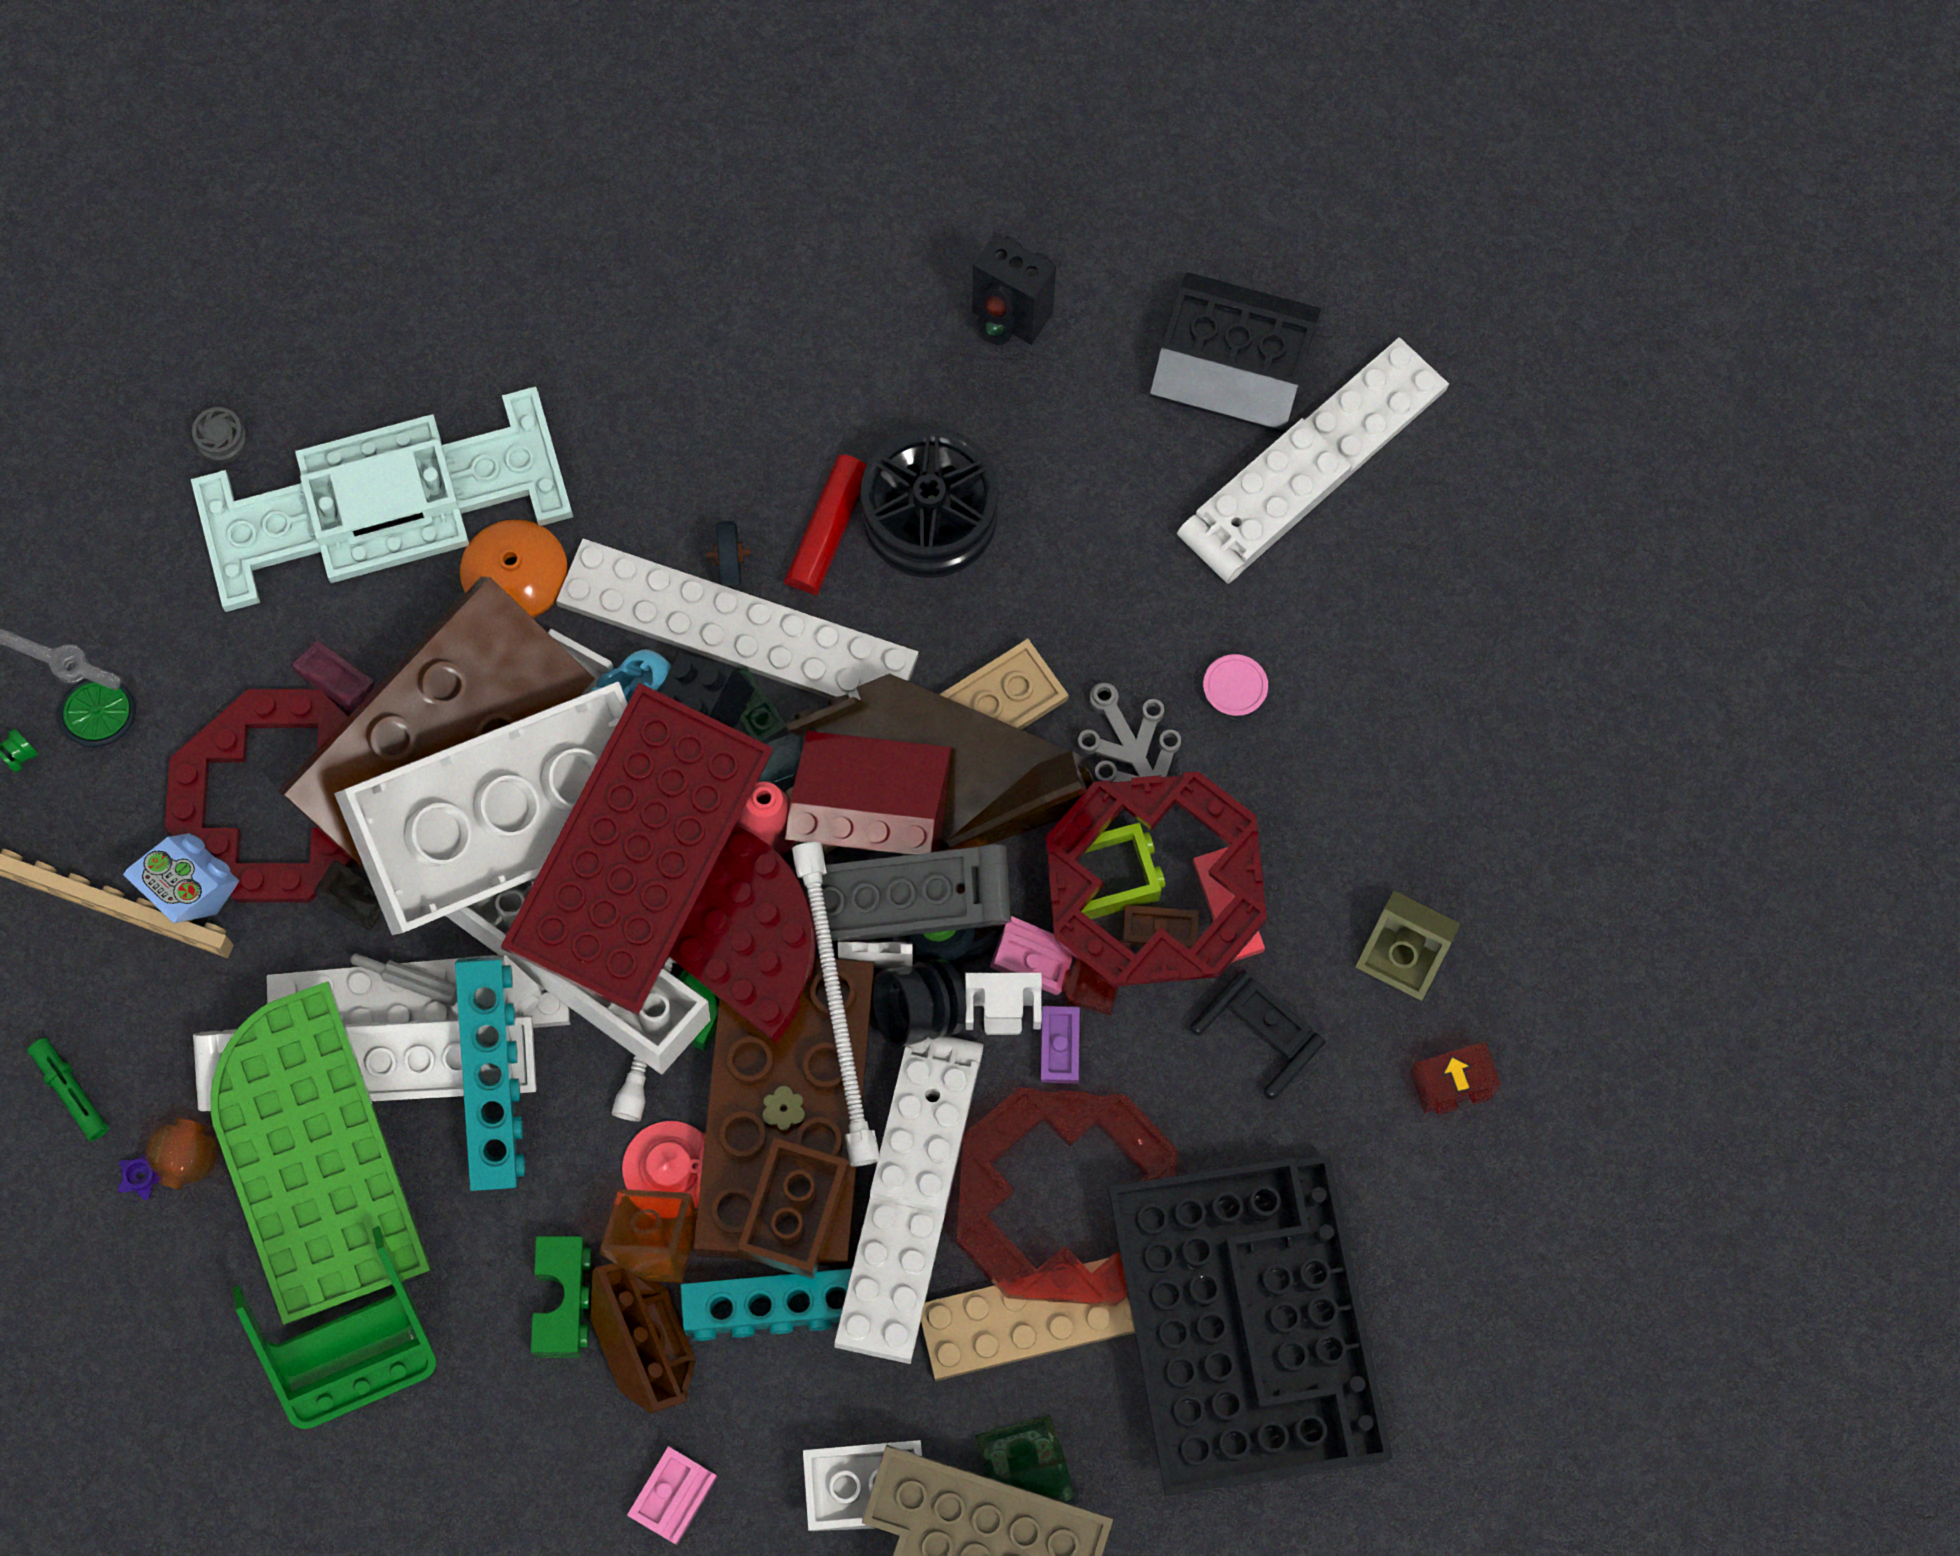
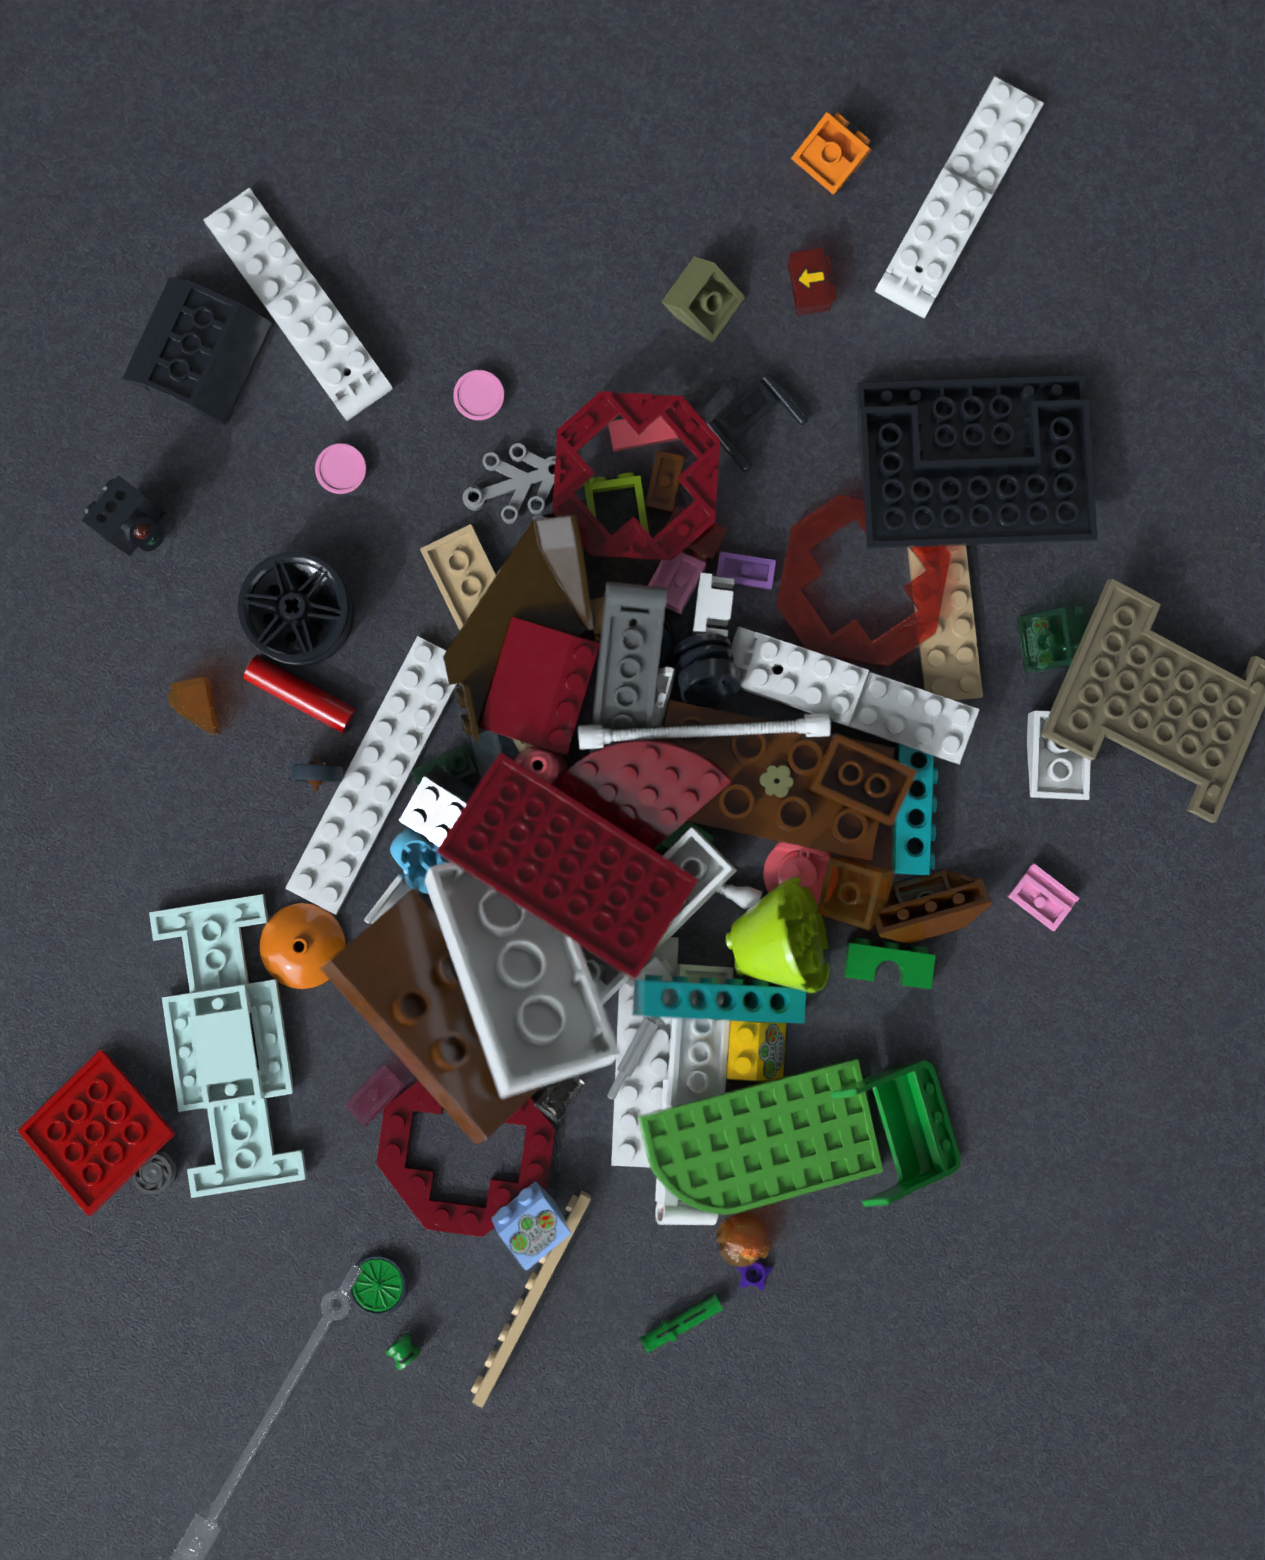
camera: 80 degrees left, 15 degrees up
none -> red plate [17,1050,176,1216]
none -> clear orange slope [168,677,220,736]
none -> bright pink piece [315,443,366,494]
none -> lime cone [726,877,830,993]
none -> yellow slope [726,1020,786,1081]
none -> orange plate [791,112,873,195]
none -> white hinge [875,77,1044,318]

